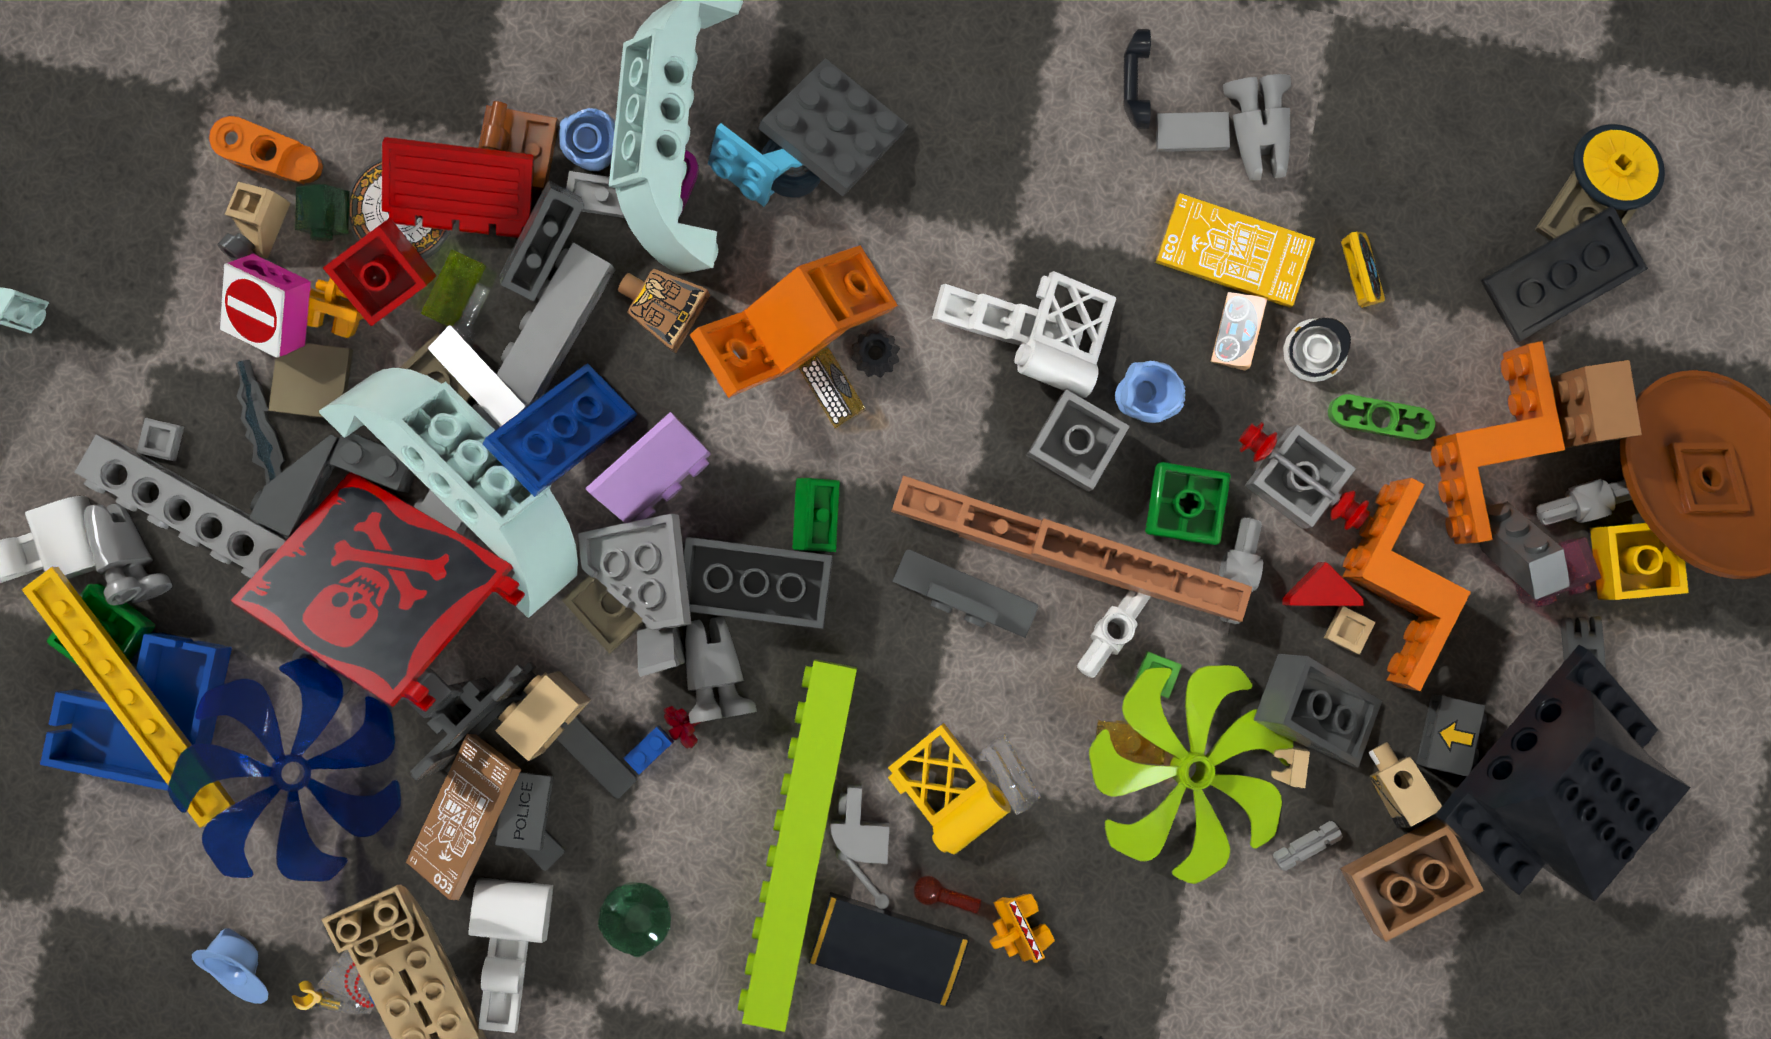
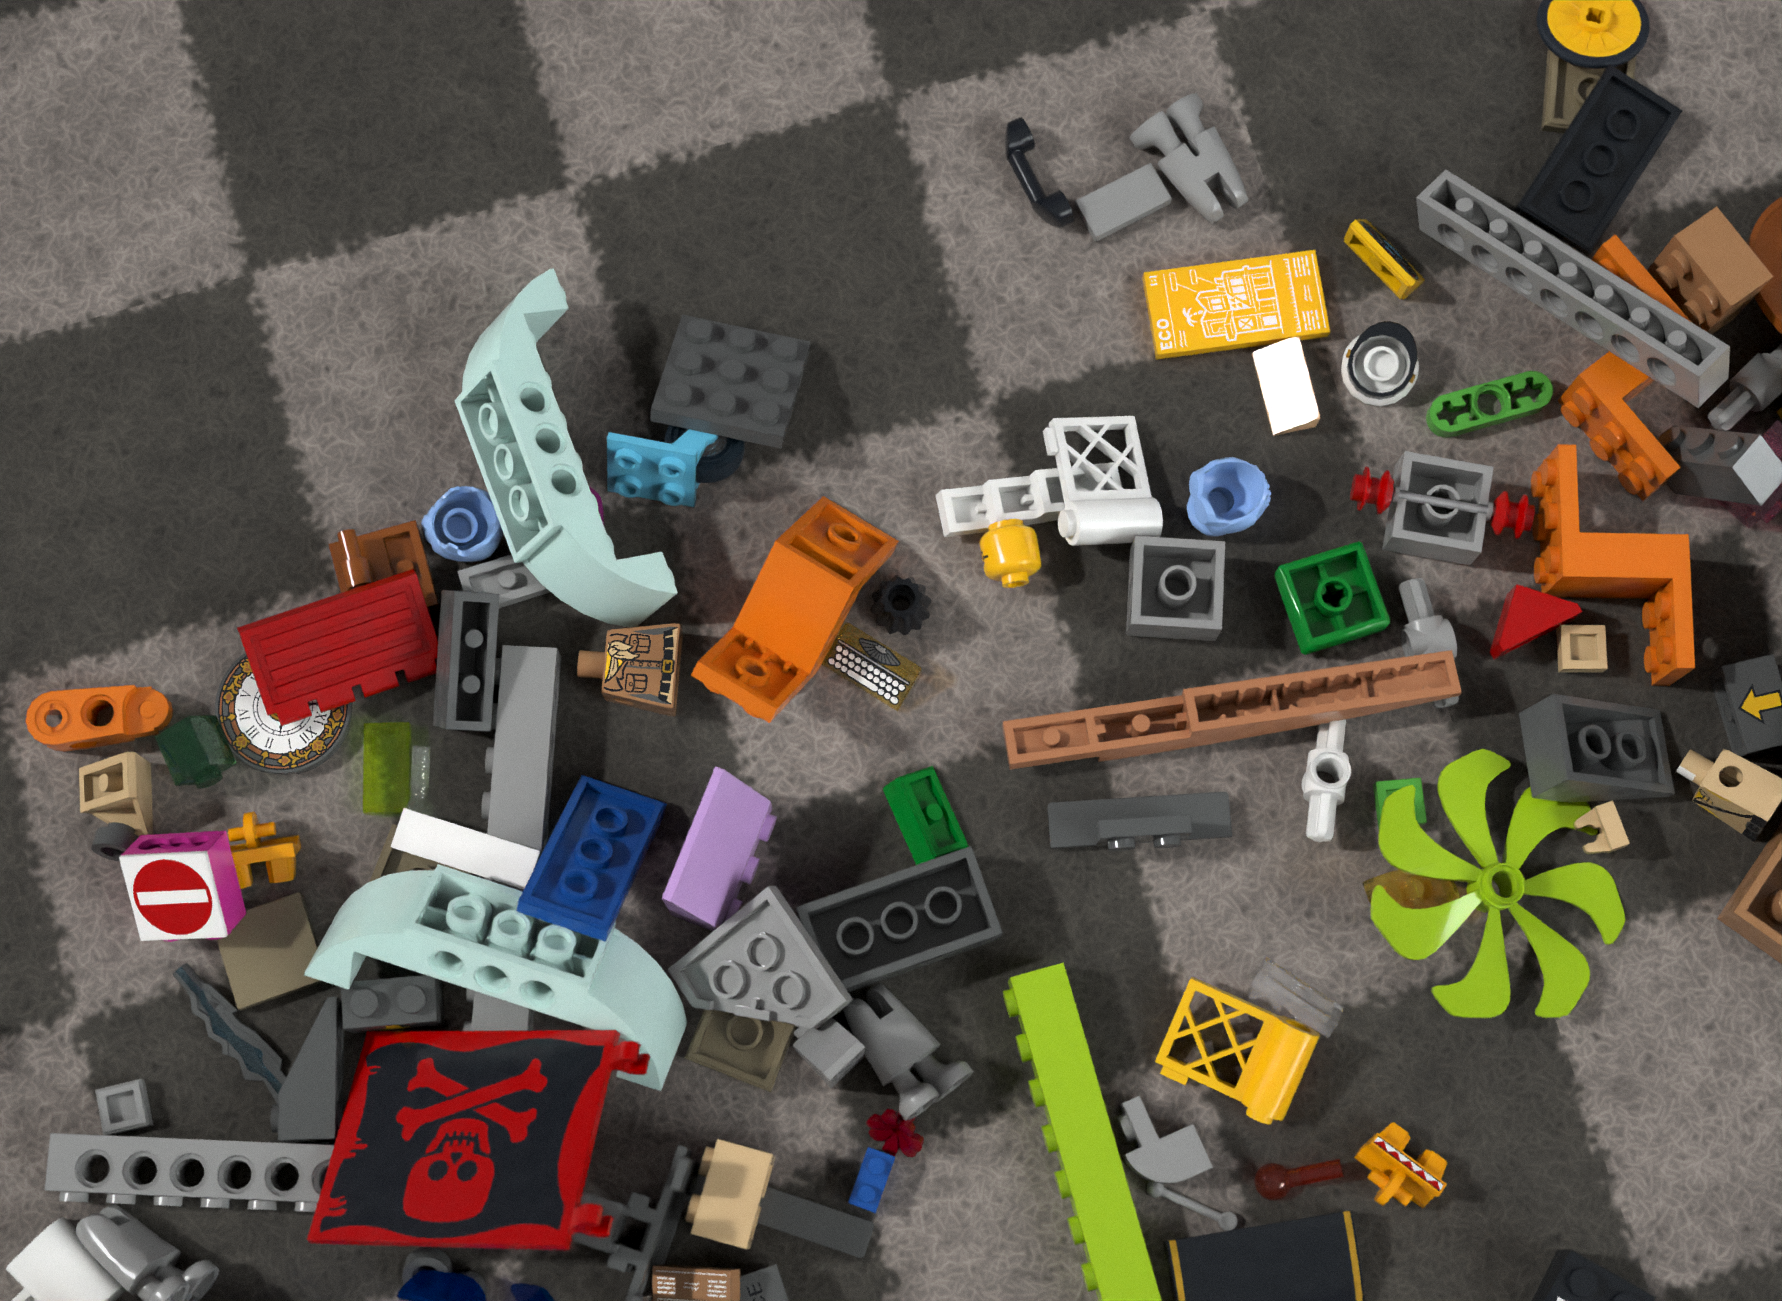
camera: 25 degrees left, 10 degrees down
red brick [323,218,437,326] -> none
light grey axle [1273,821,1343,871] -> none
none -> yellow head [980,519,1042,588]
none -> light grey brick [1416,170,1730,408]

